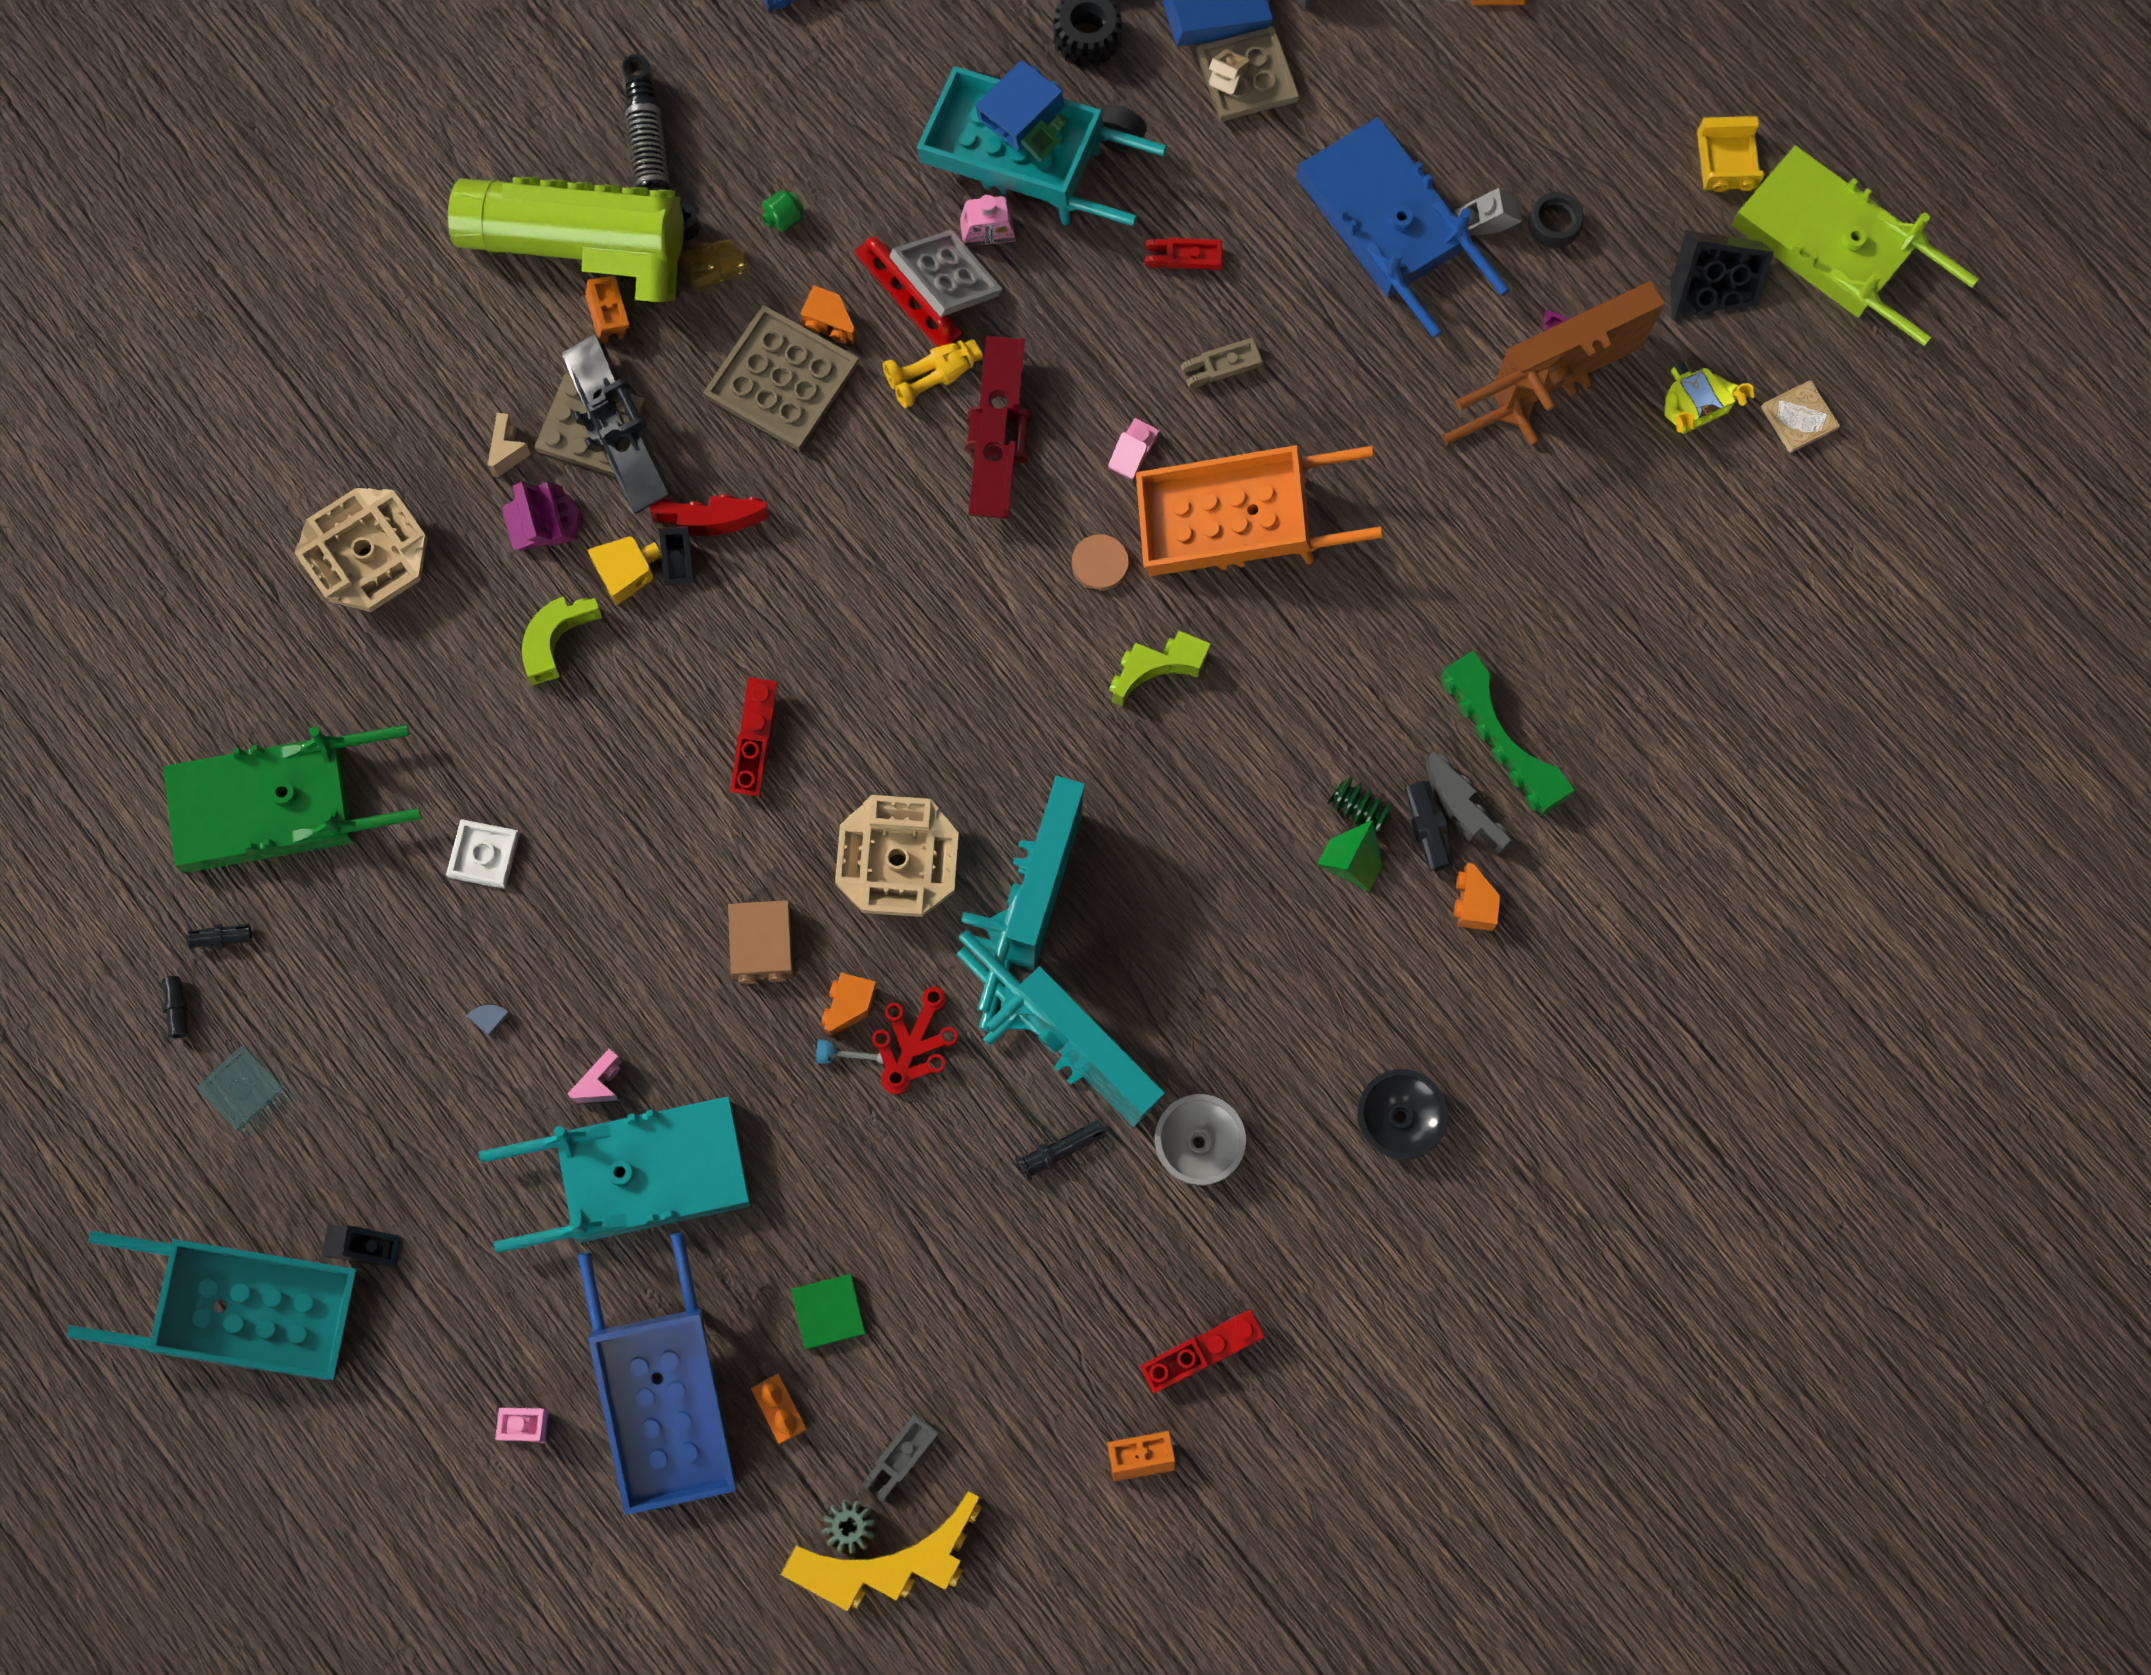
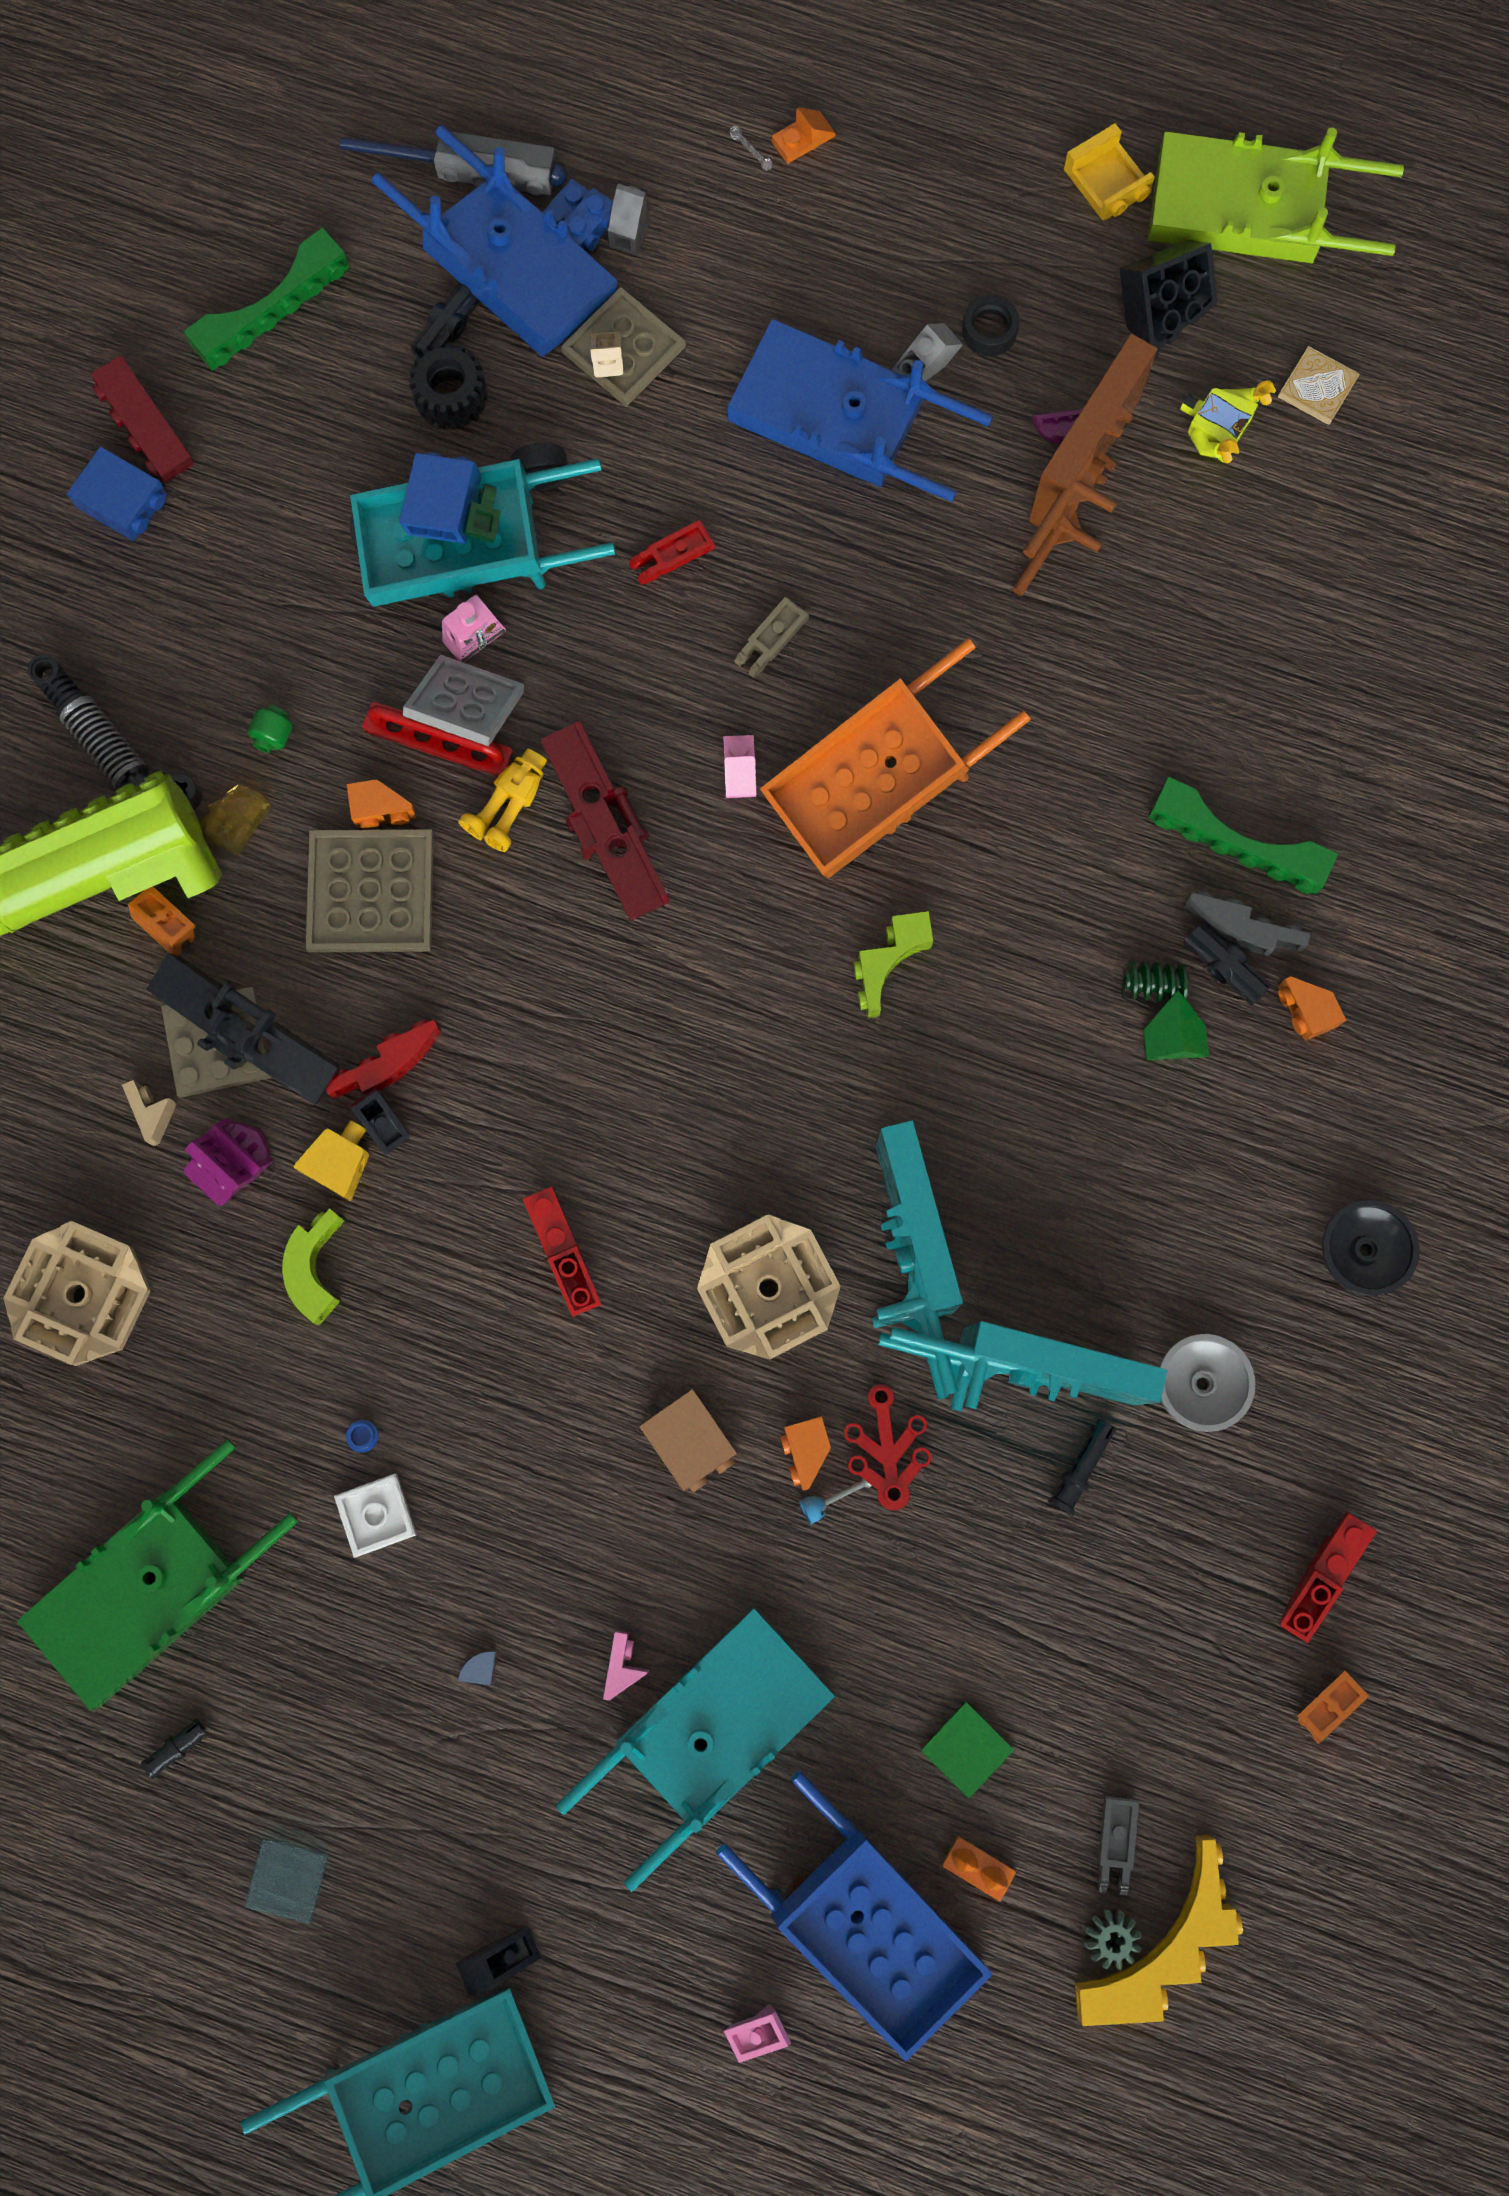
camera: 25 degrees left, 5 degrees up
black pin [161,976,188,1039] -> none
nougat tile [1072,535,1128,591] -> none
none -> blue plate [346,1420,379,1452]

